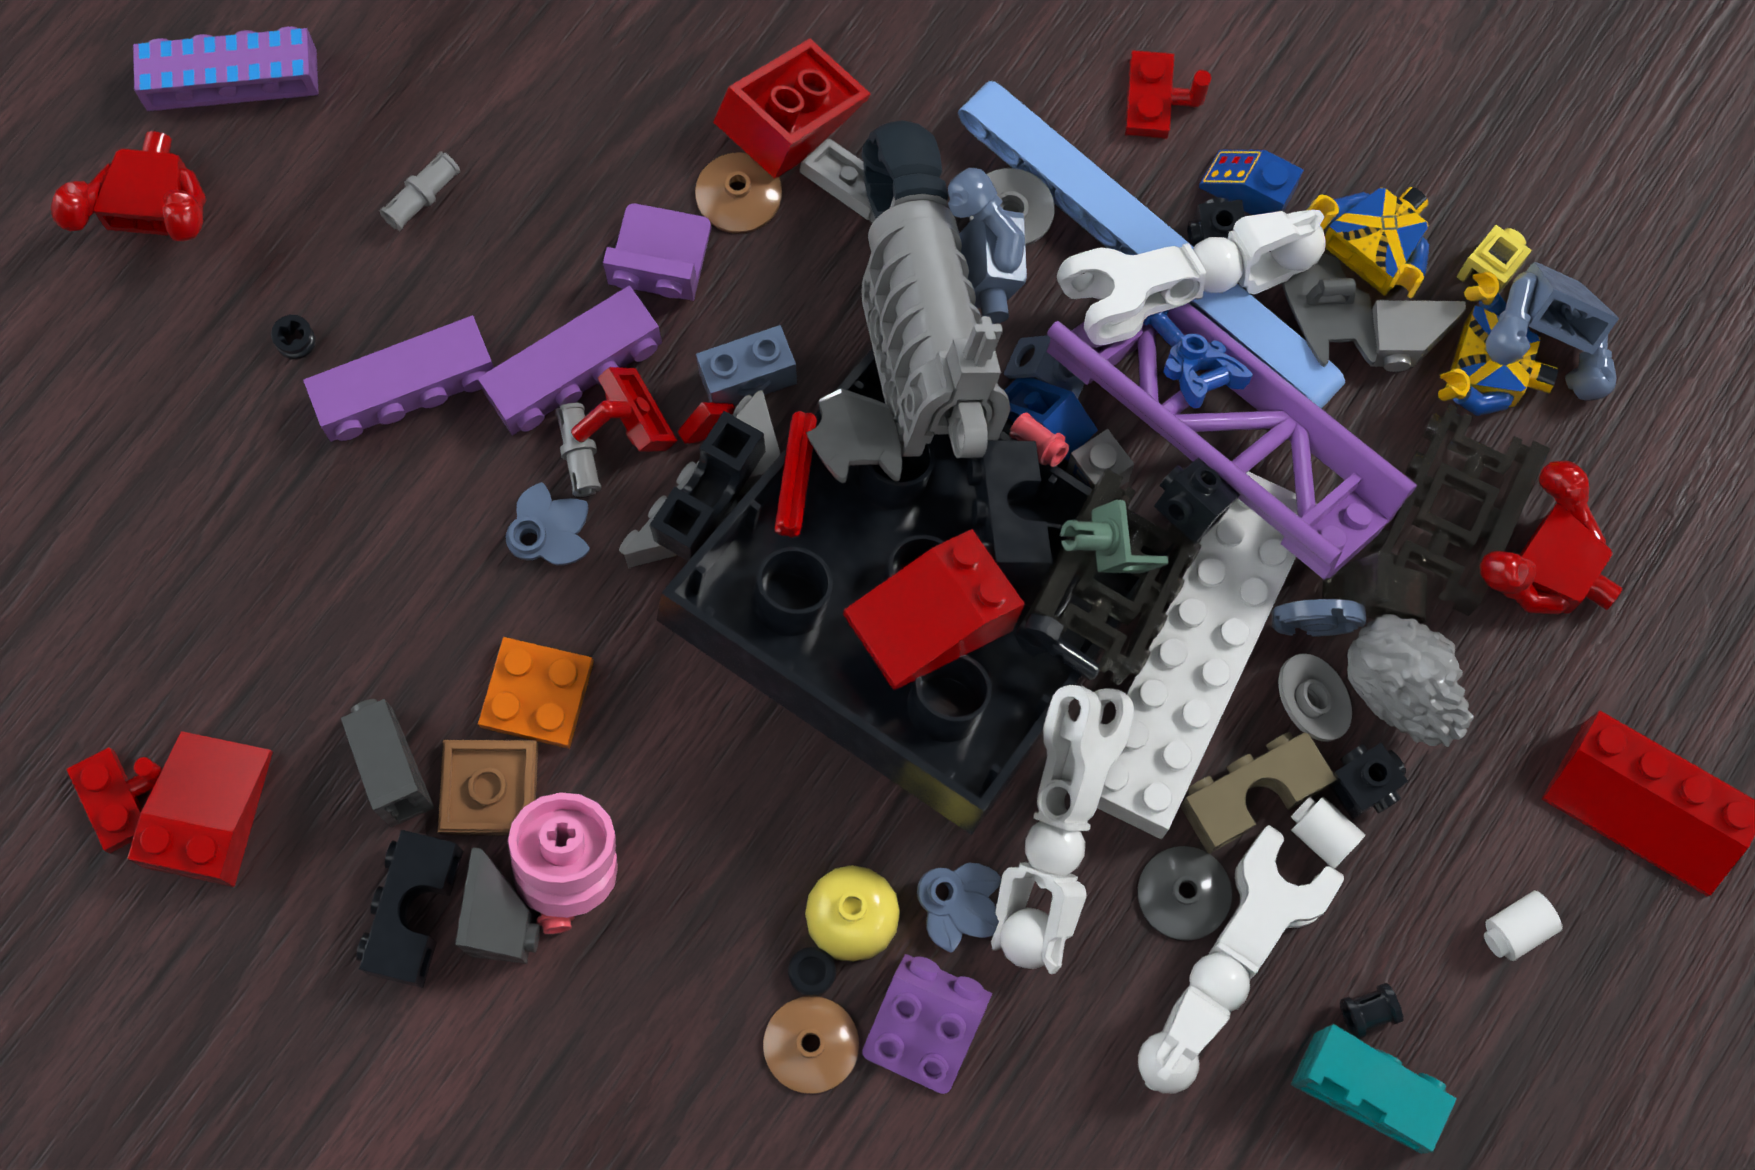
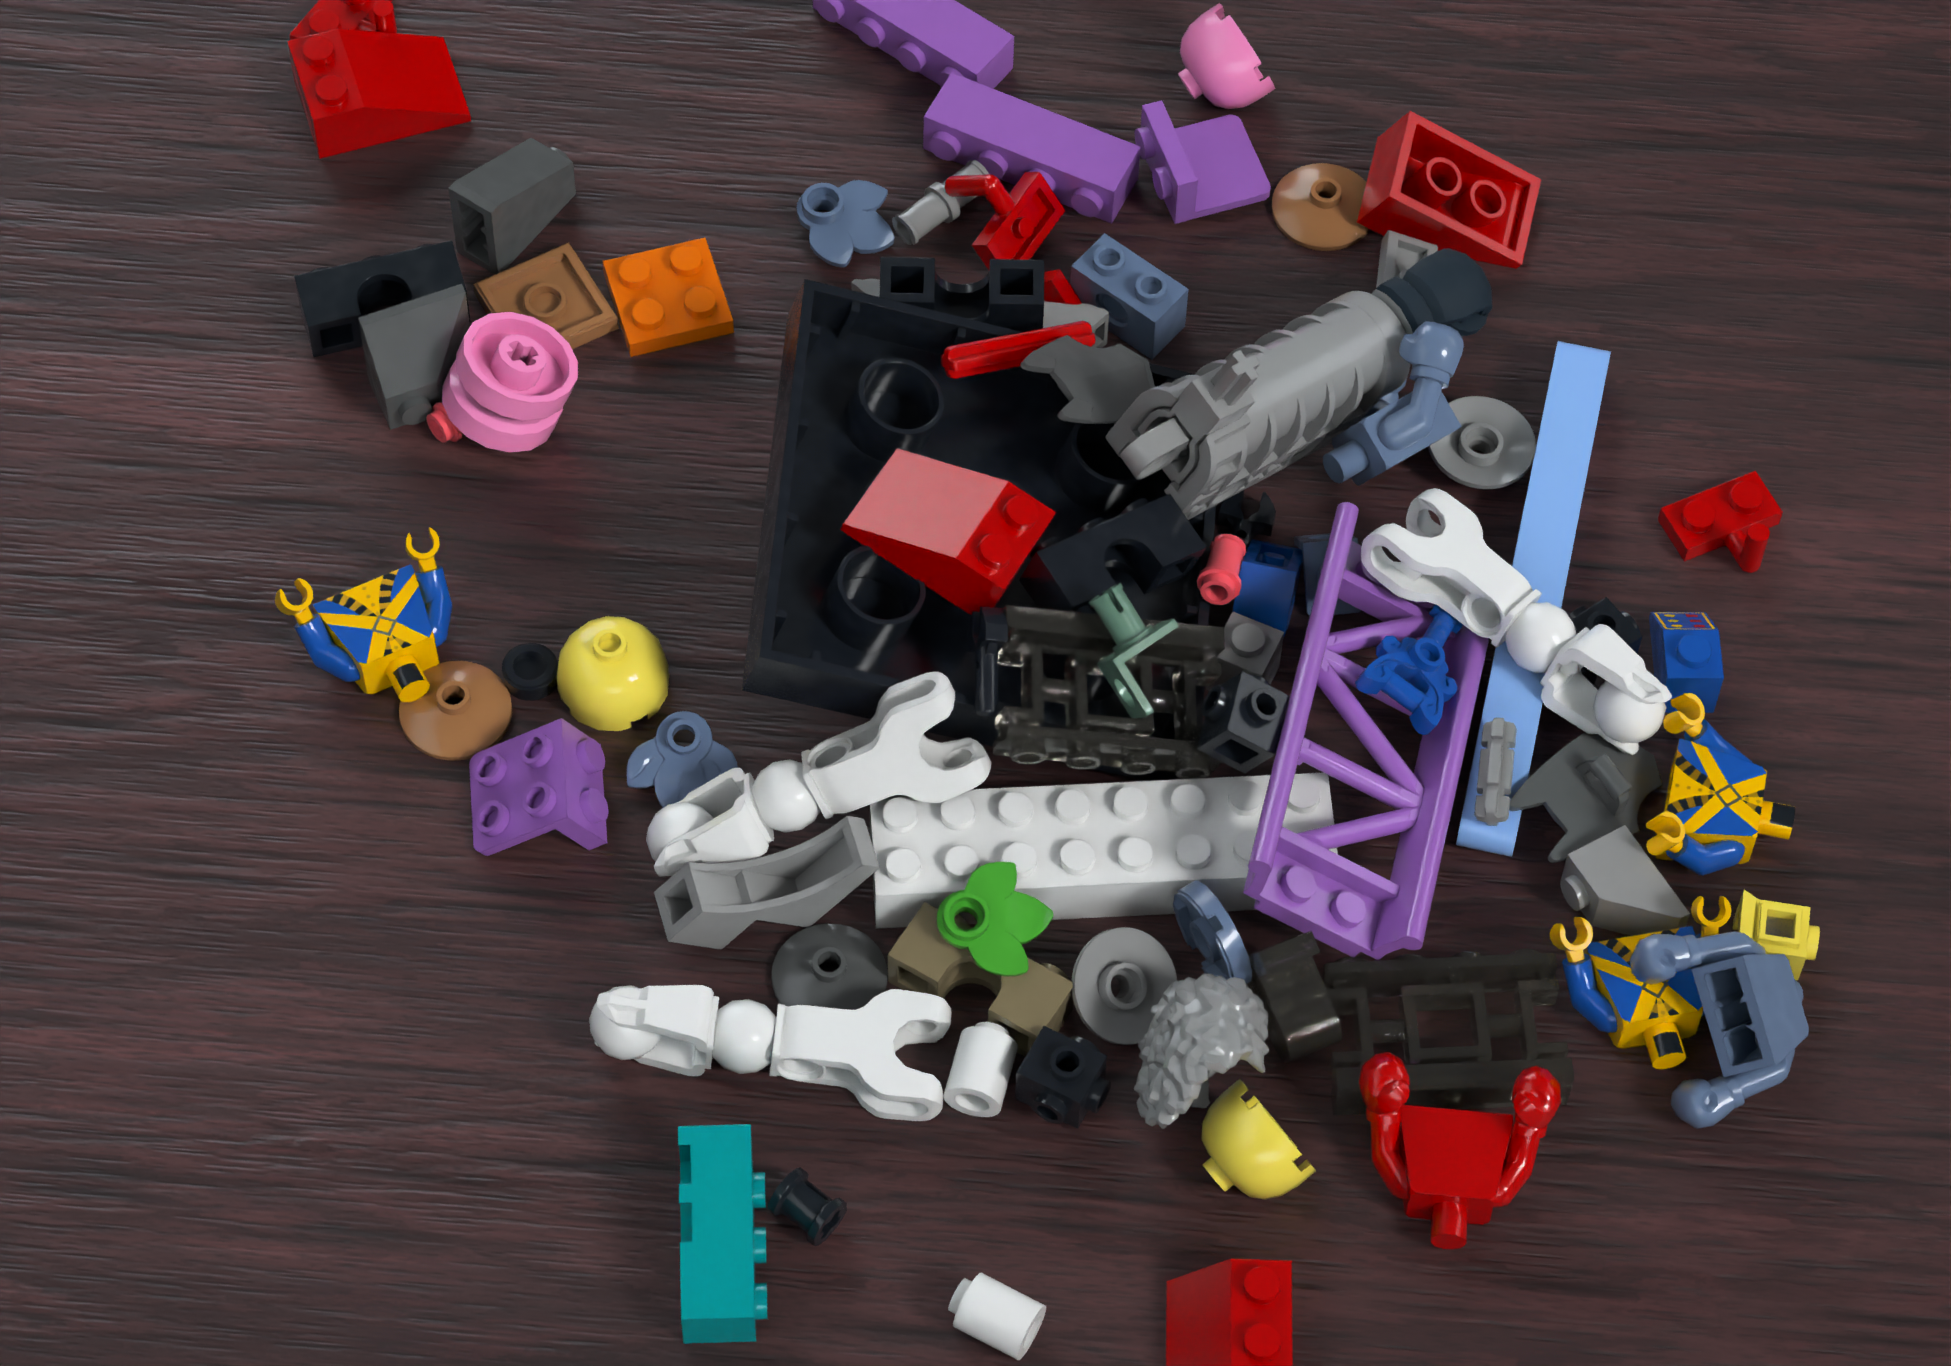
camera: 60 degrees right, 15 degrees down
none -> torso [275,527,452,702]
none -> light grey arch [654,816,880,950]
none -> bright green plate [936,862,1054,976]
none -> bright pink cylinder [1178,3,1275,109]
none -> light yellow cylinder [1202,1079,1316,1200]
none -> light grey axle [1474,718,1517,826]

